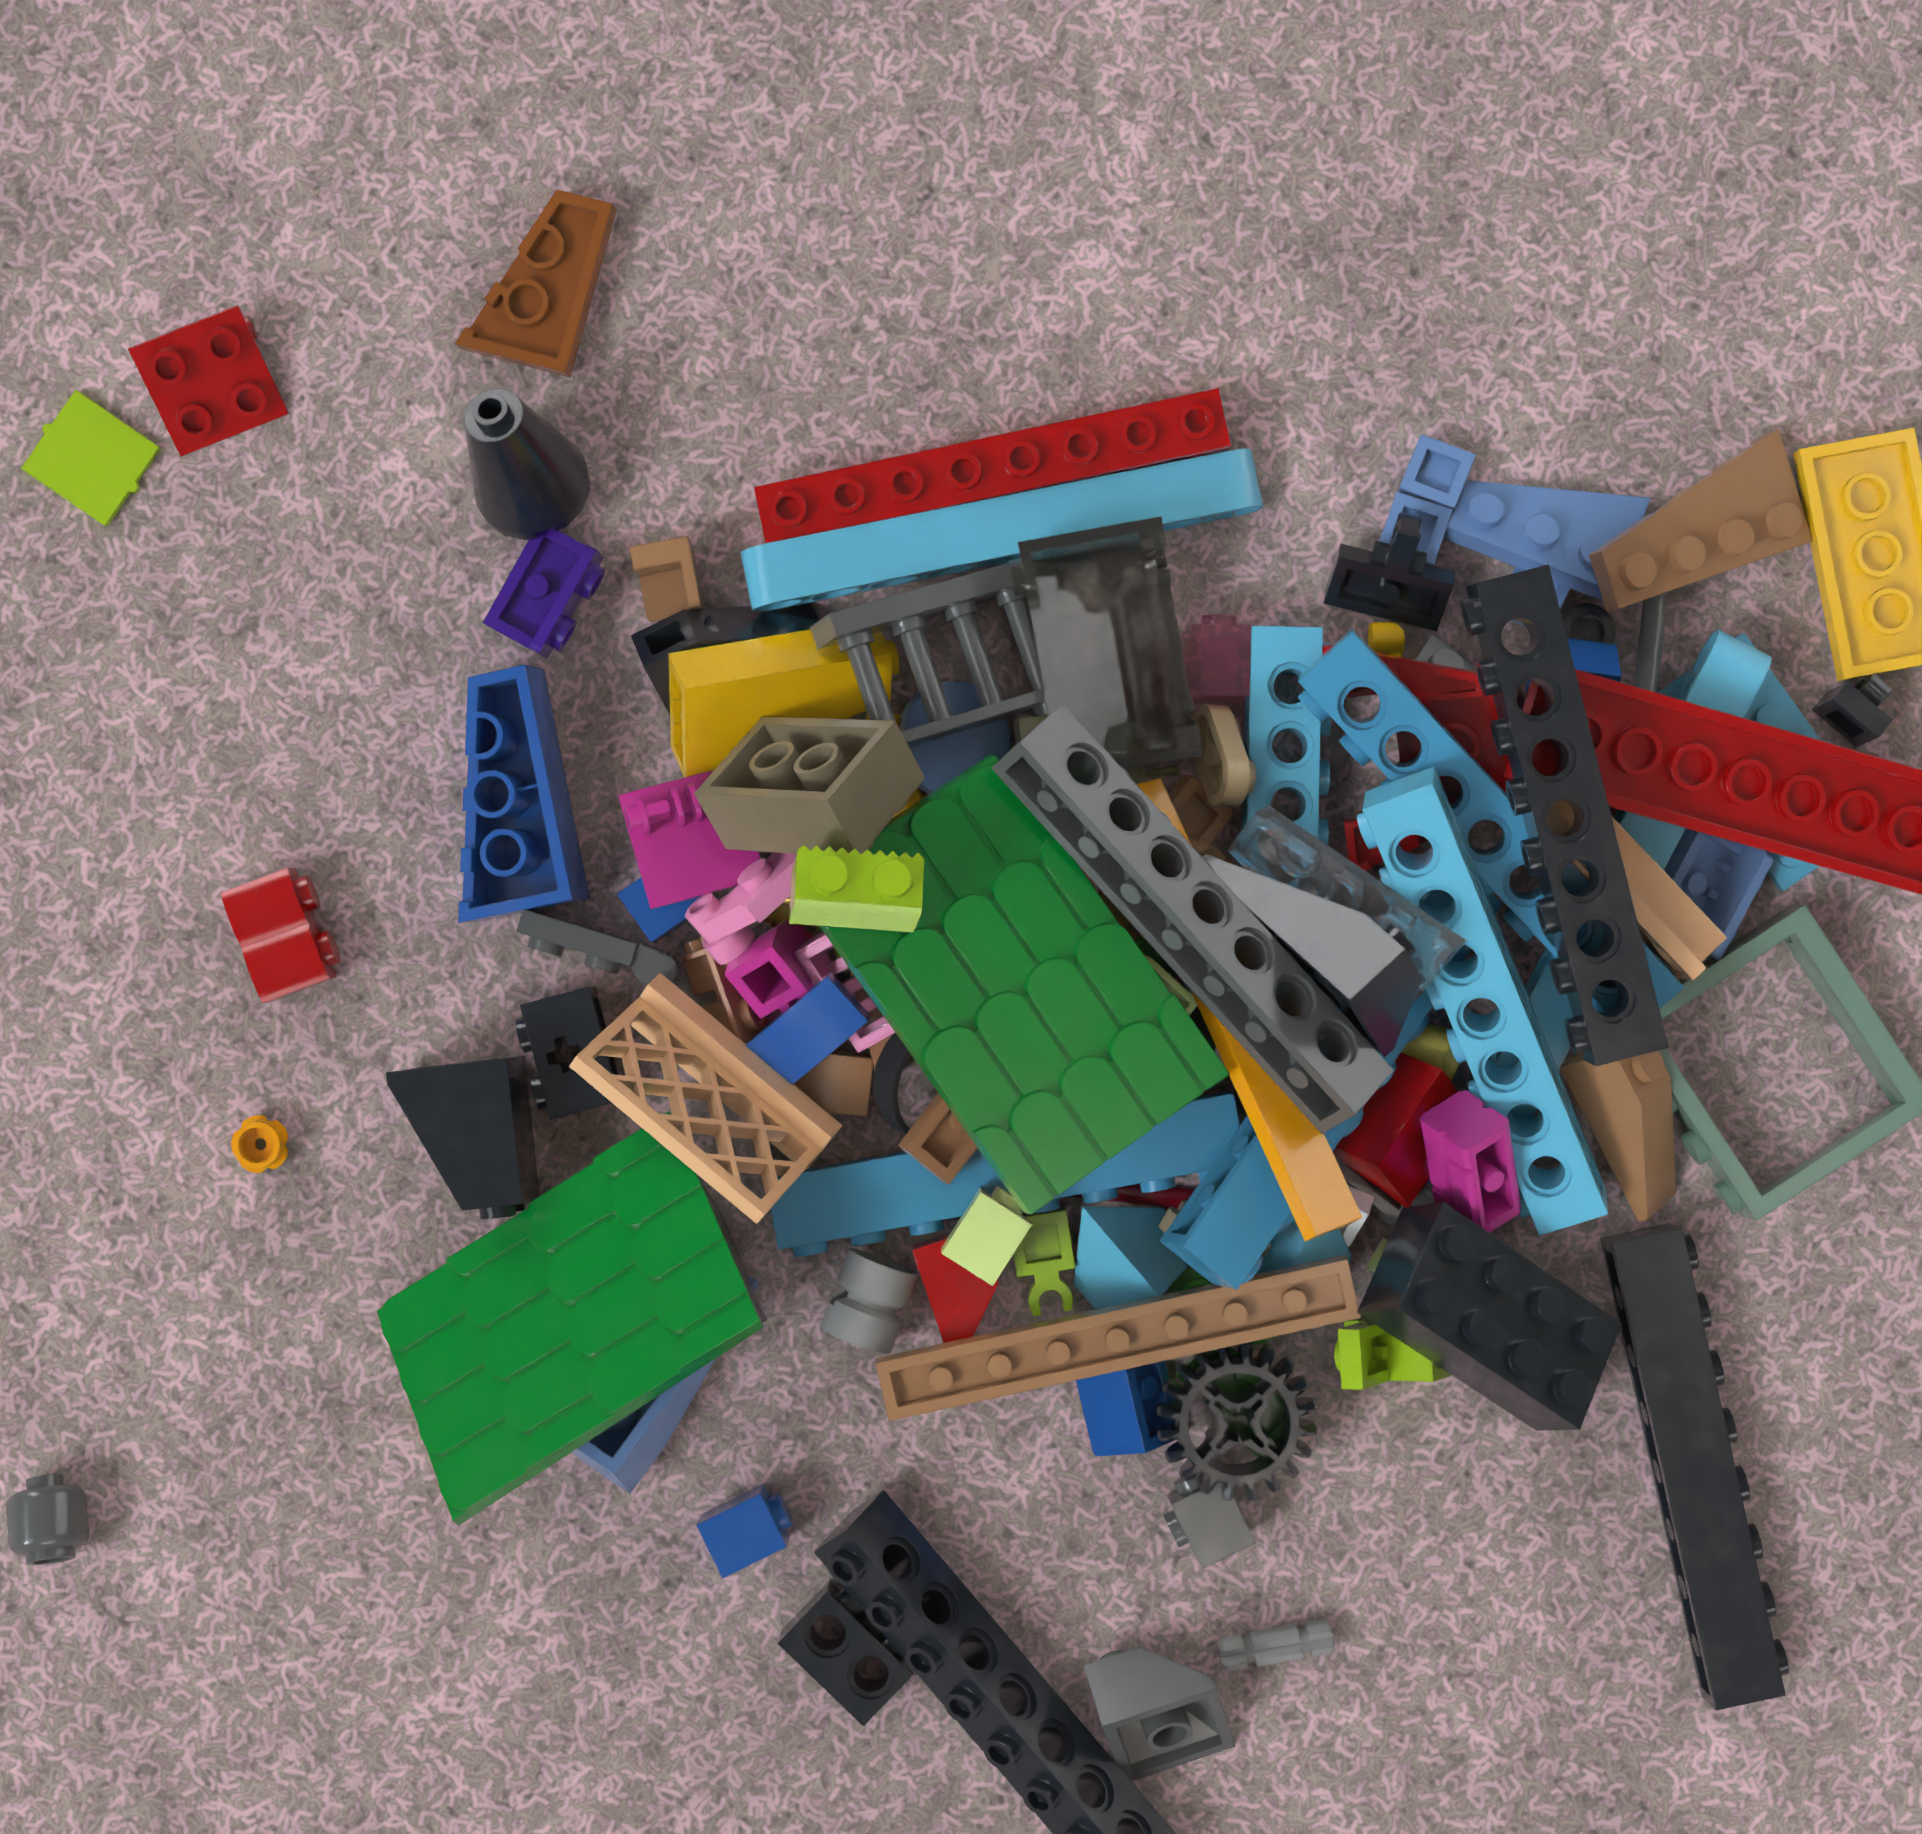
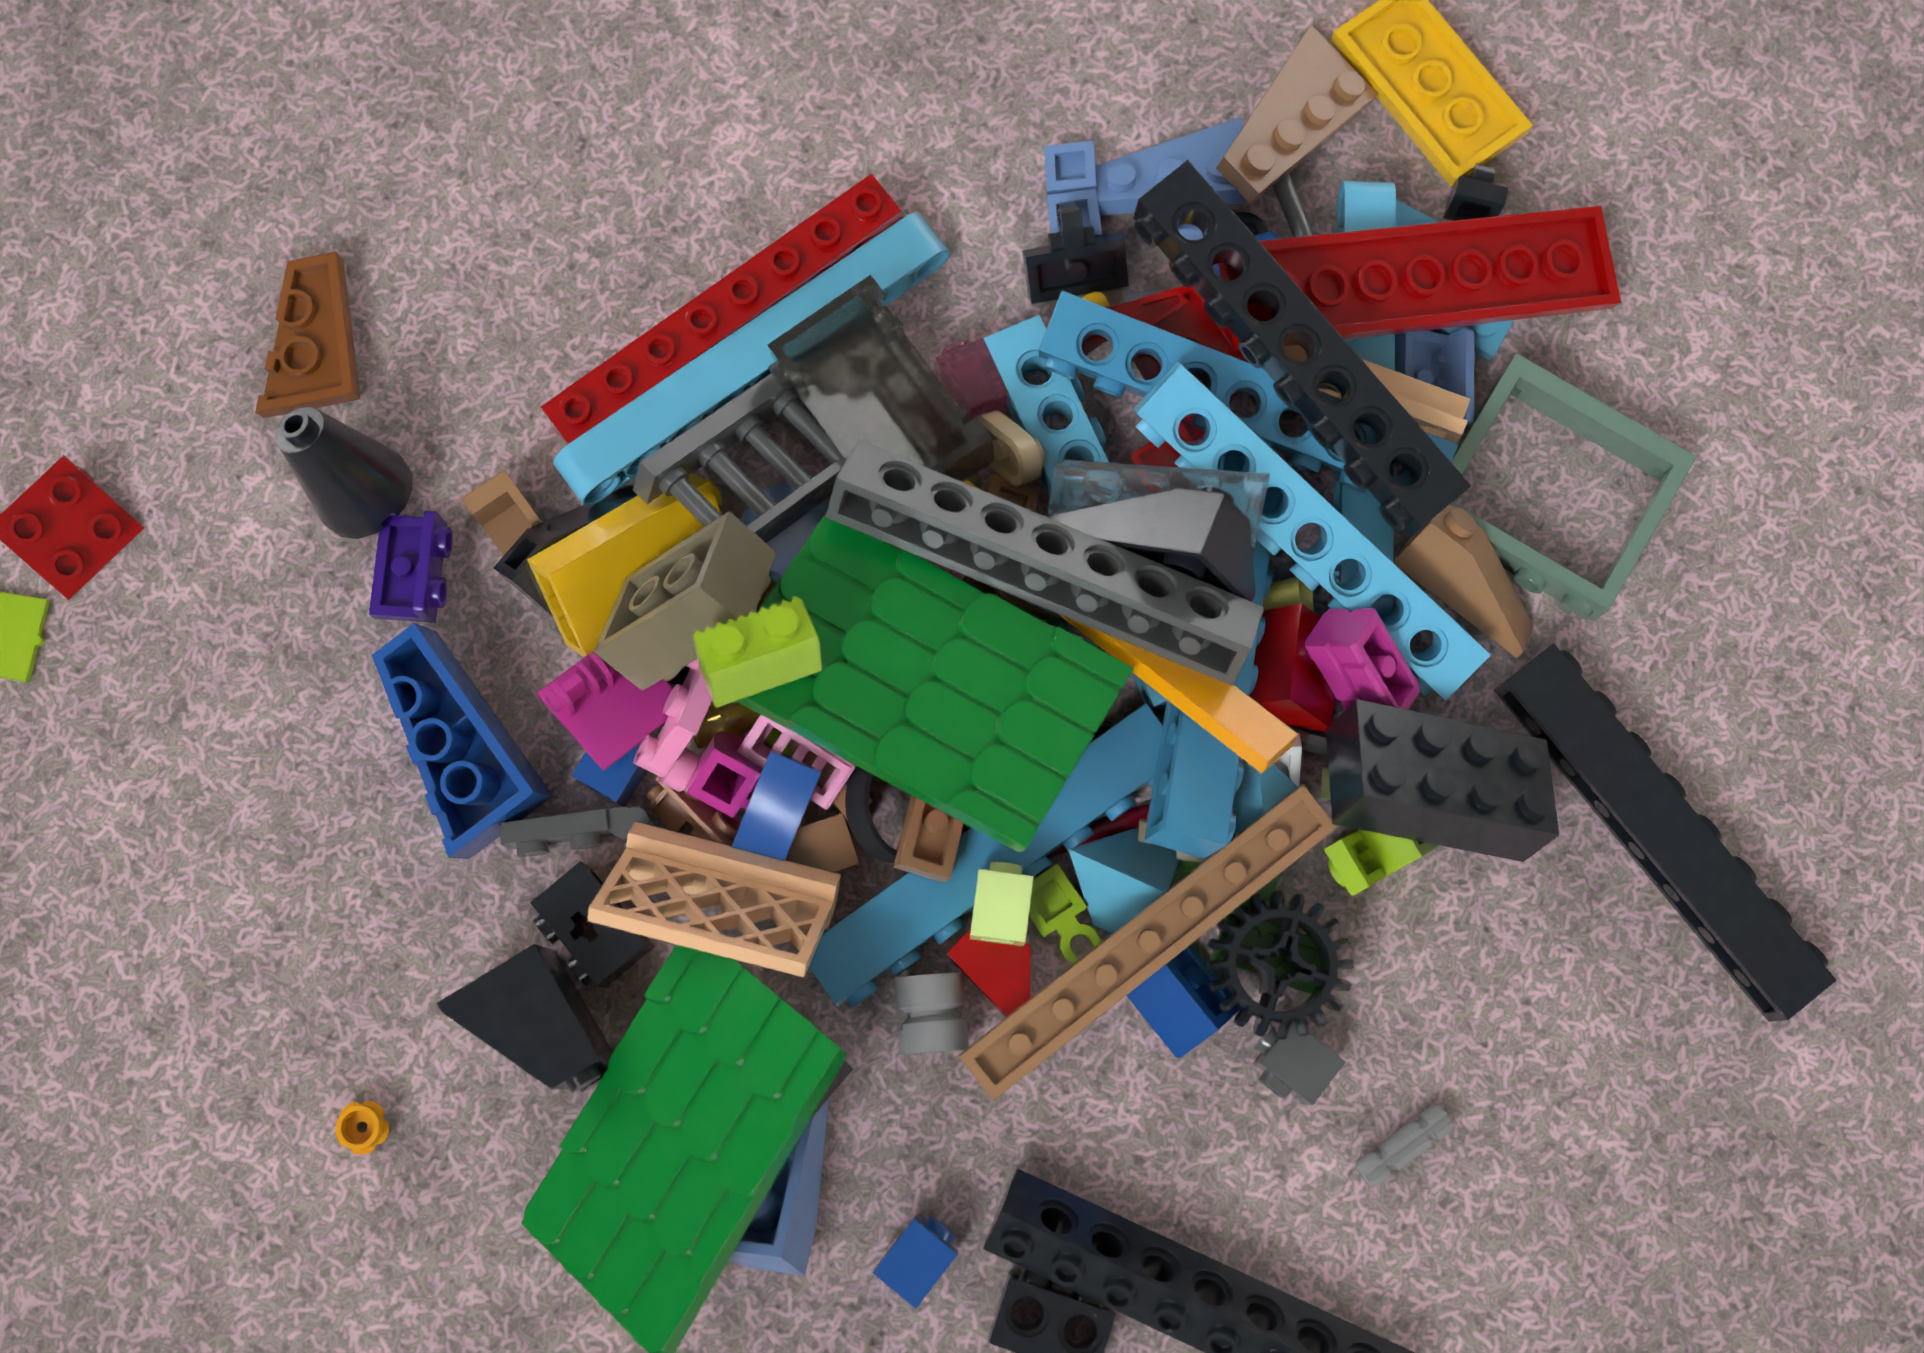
camera: 25 degrees left, 10 degrees down
red brick [221,868,341,1003] -> none
dark grey slope [1083,1646,1235,1781] -> none

